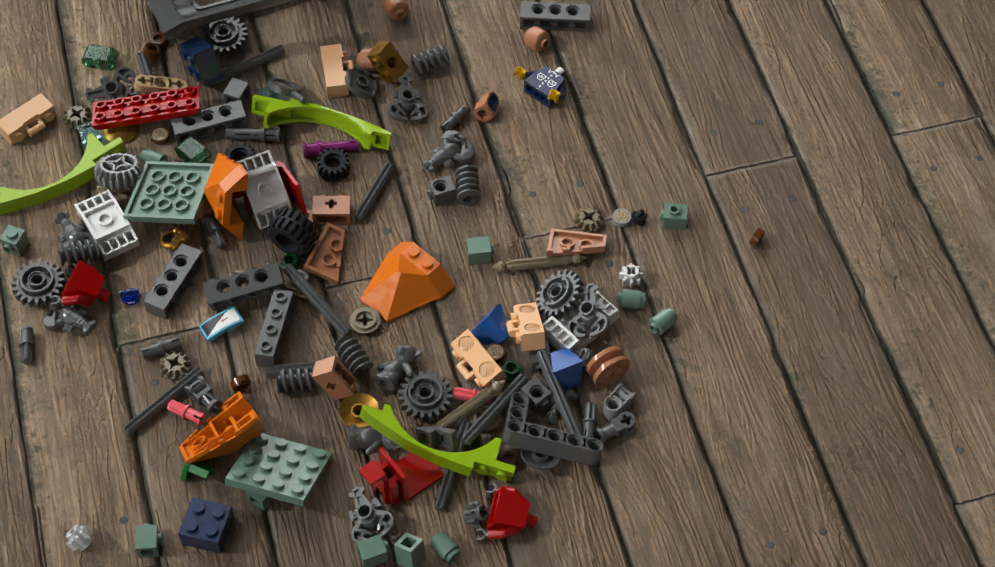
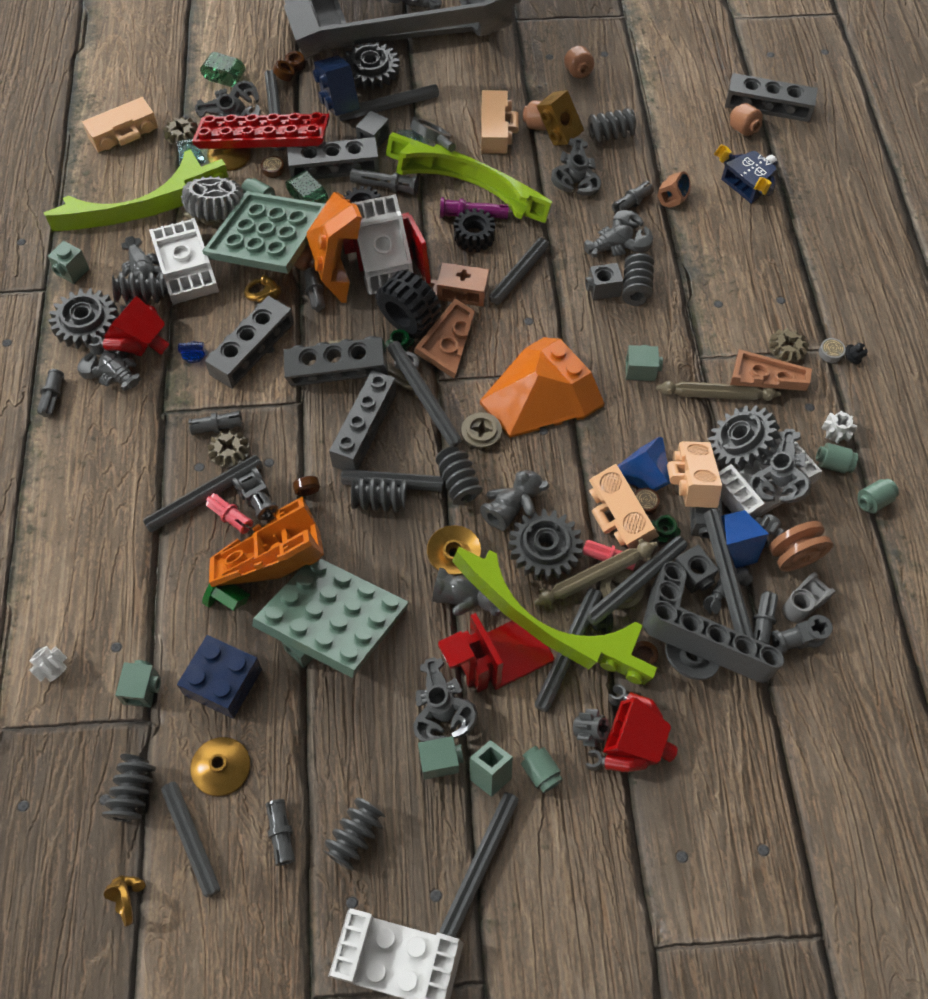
camera: 10 degrees right, 5 degrees up
tan beam [134,74,187,93] -> none
slope [199,306,245,342] -> none
nougat brick [312,356,357,400] -> none
dark grey tile [344,67,378,99] -> none
dark grey slope [415,426,459,451] -> none
sand green brick [660,203,688,230] -> none

